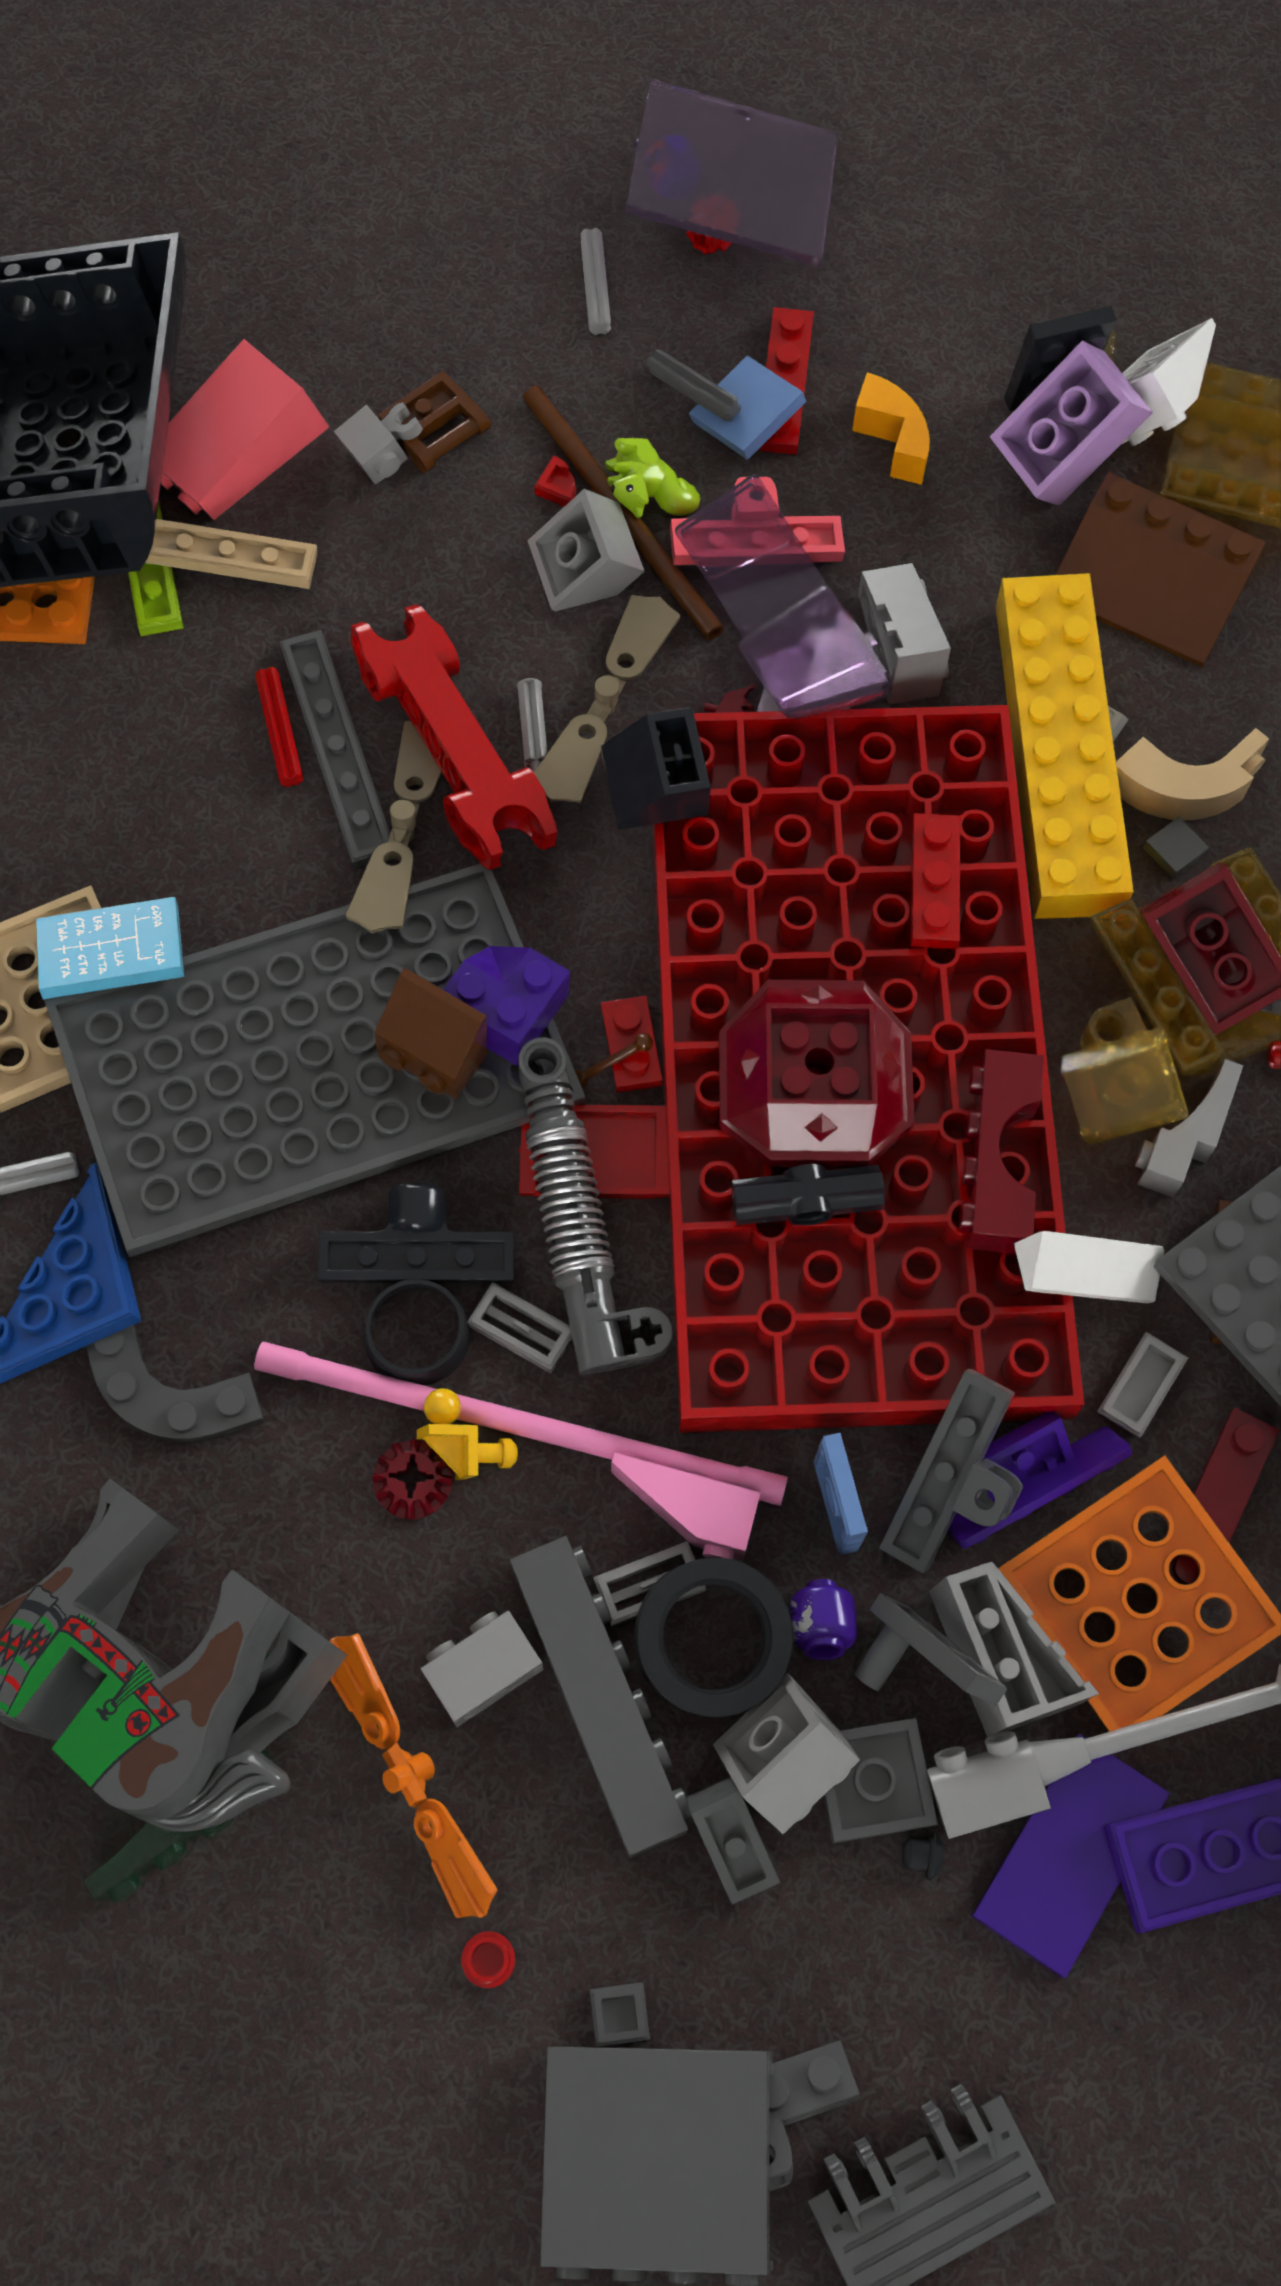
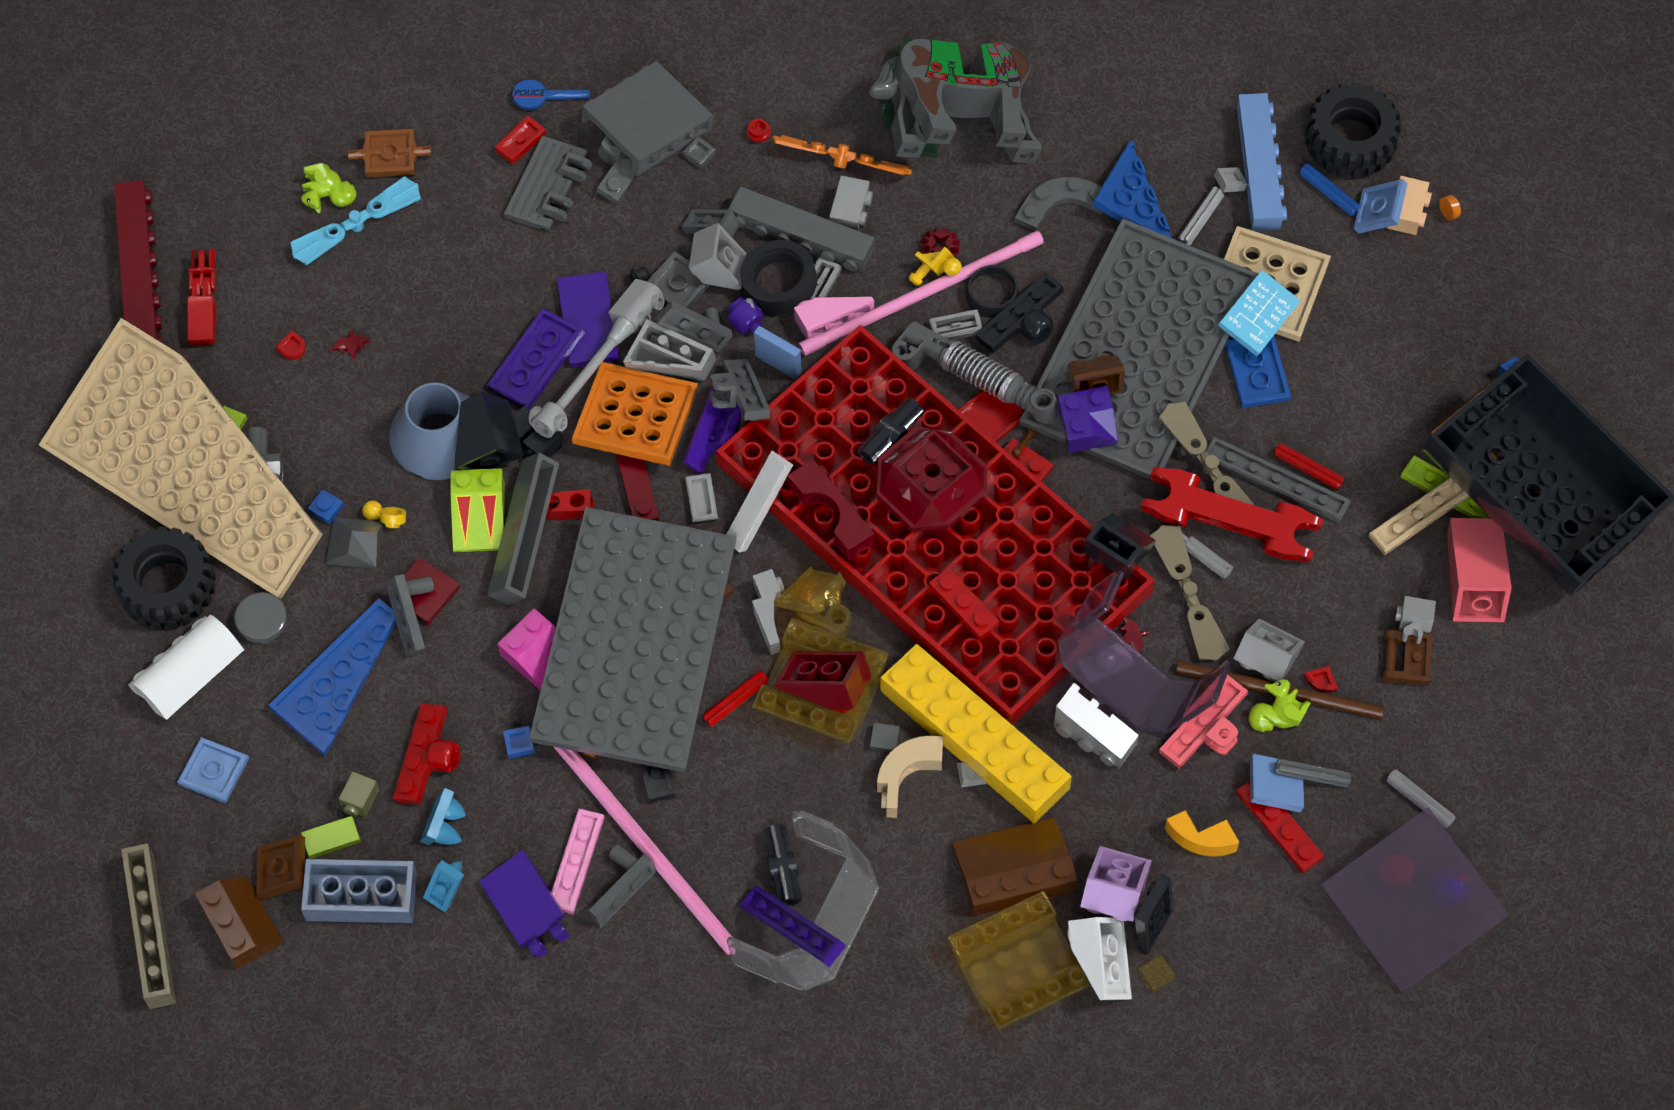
camera: 140 degrees right, 5 degrees down
none -> blue tile [1225,336,1291,409]

